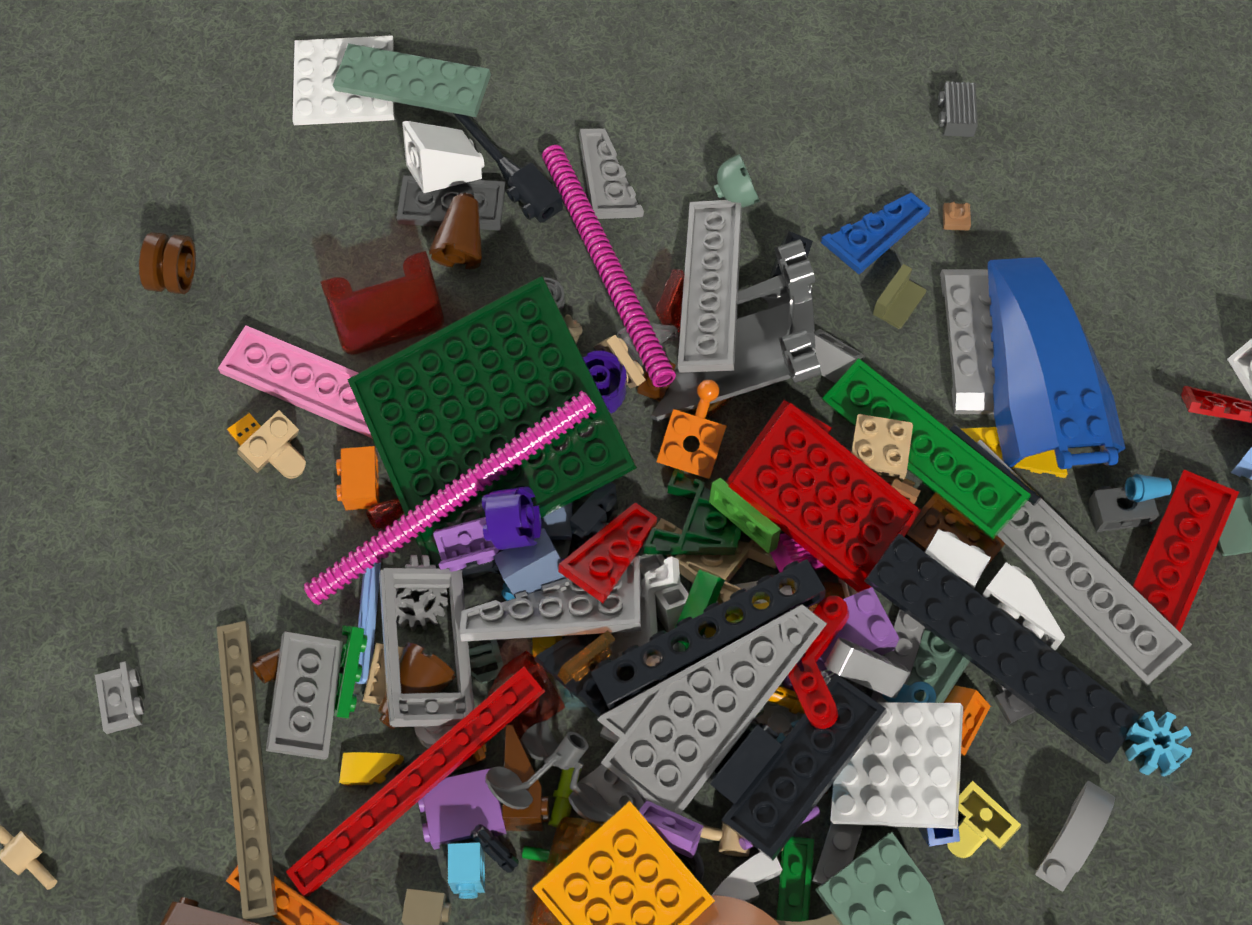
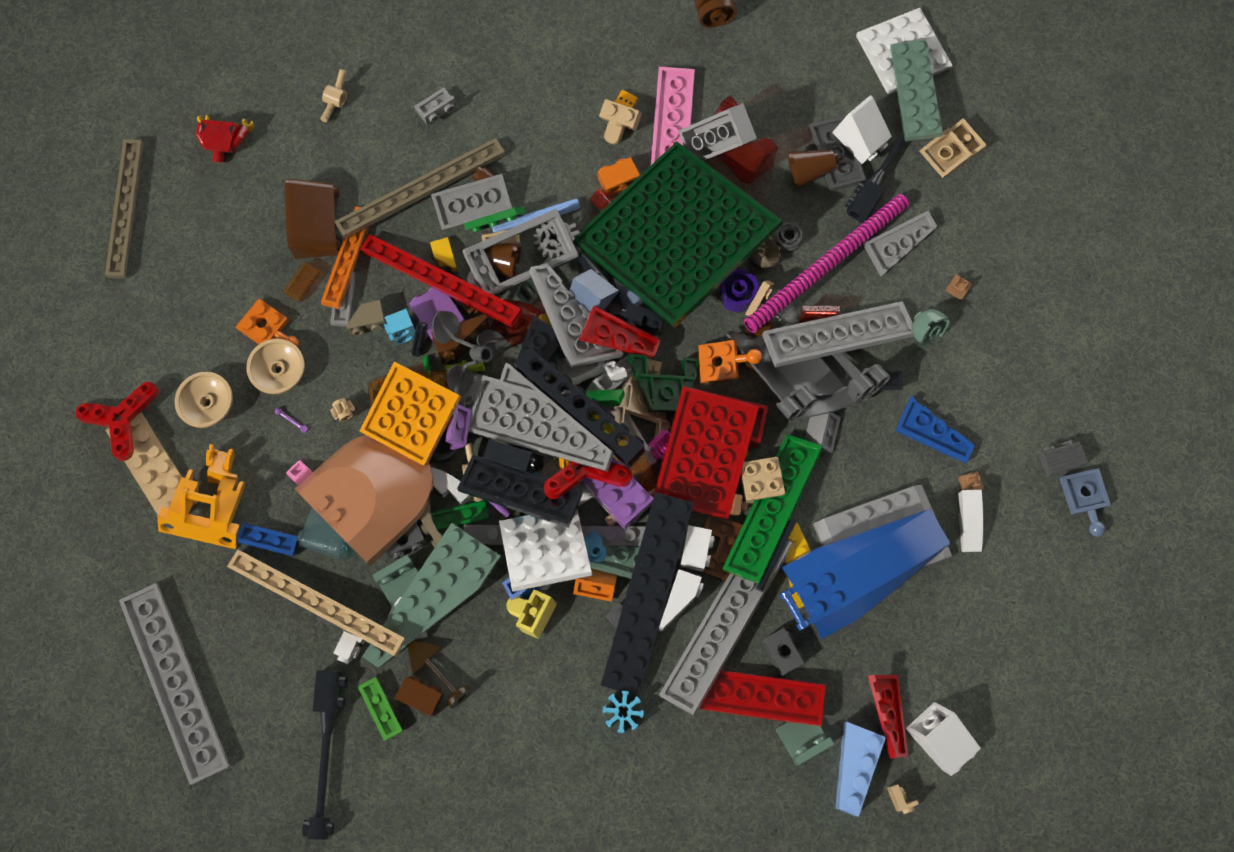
camera: 70 degrees right, 10 degrees up
dark pink piece [304,391,597,605] -> none
medium lavender bracket [433,517,499,572] -> none
dark purple brick [482,487,541,550] -> none
clear orange plate [557,630,615,685] -> none
bright green plate [709,478,781,553] -> none
light grey beam [824,637,911,698] -> none
olive panel [873,264,926,329] -> none
light grey arch [1035,781,1115,892] -> none
dark azure cone [1125,474,1172,502] -> none
none -> light grey brick [678,103,757,160]
none -> tan slope [919,118,986,179]
none -> medium nougat tile [945,274,972,300]
none -> white slope [958,490,983,552]
none -> sand blue plate [1059,468,1111,537]

